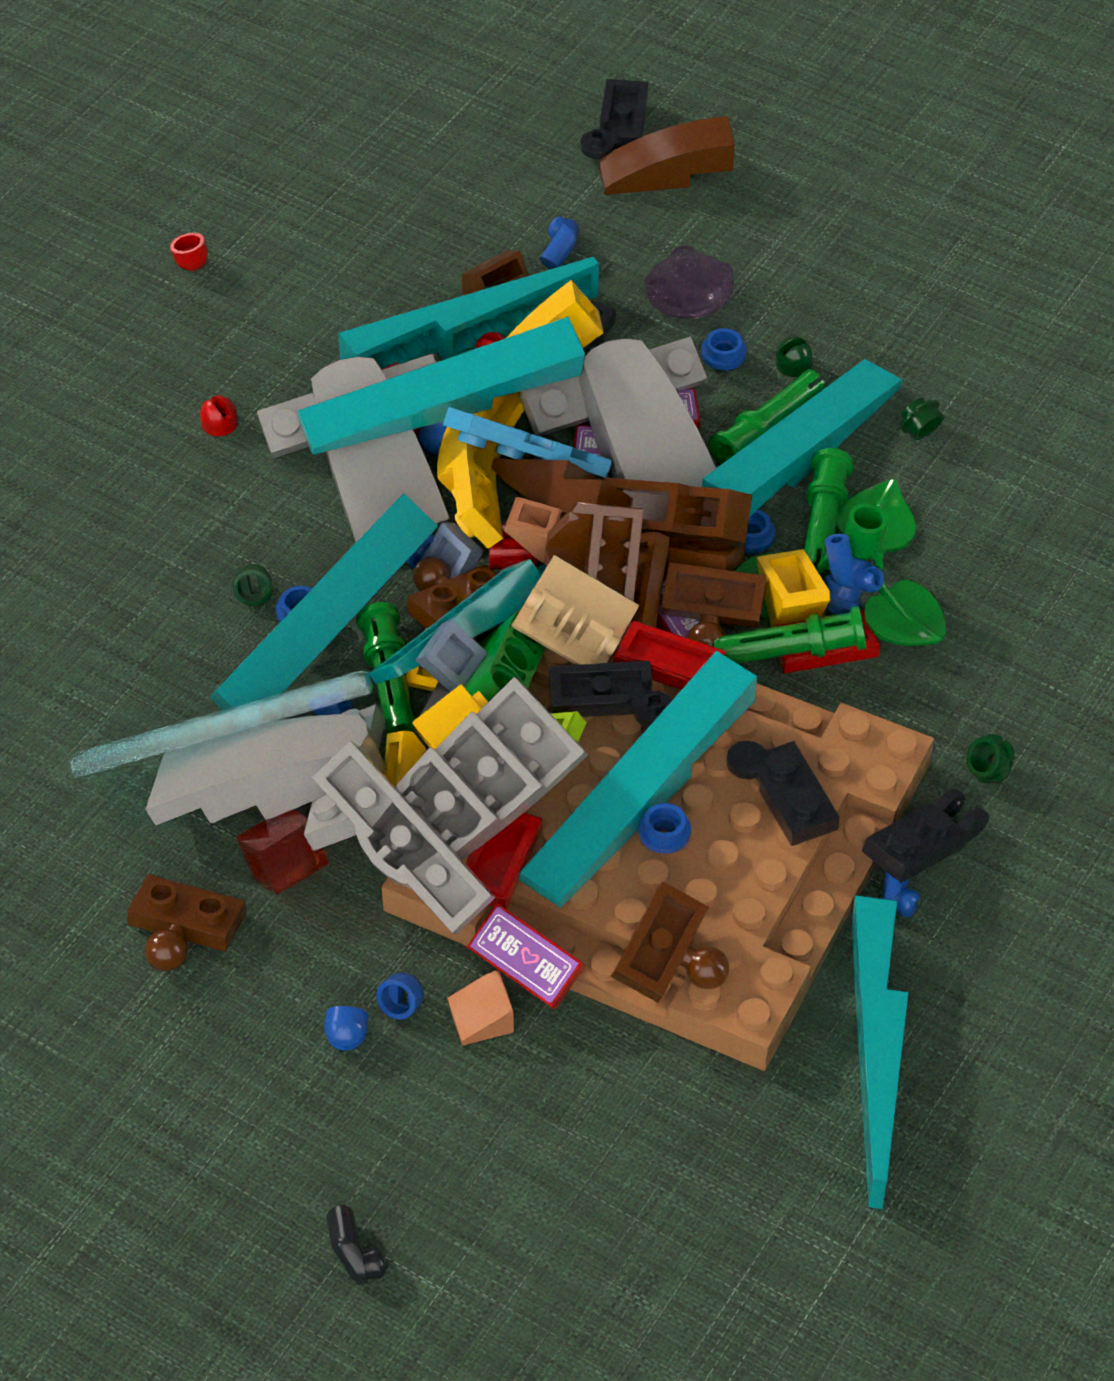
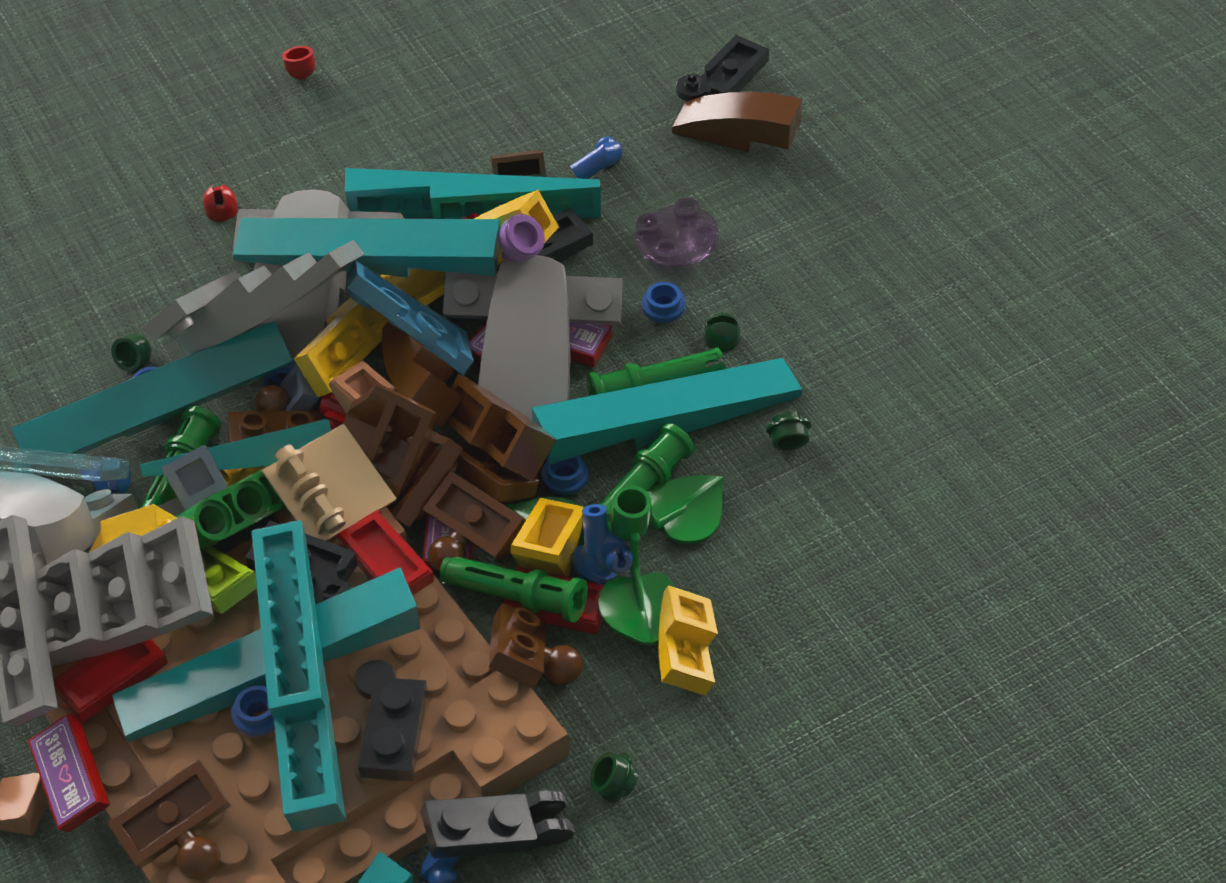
camera: 30 degrees right, 0 degrees up
none -> light grey slope [141,240,365,355]
none -> teal slope [252,520,346,832]
none -> reddish brown plate [488,603,583,688]
none -> medium lavender tile [498,214,545,261]
none -> yellow slope [659,585,718,695]

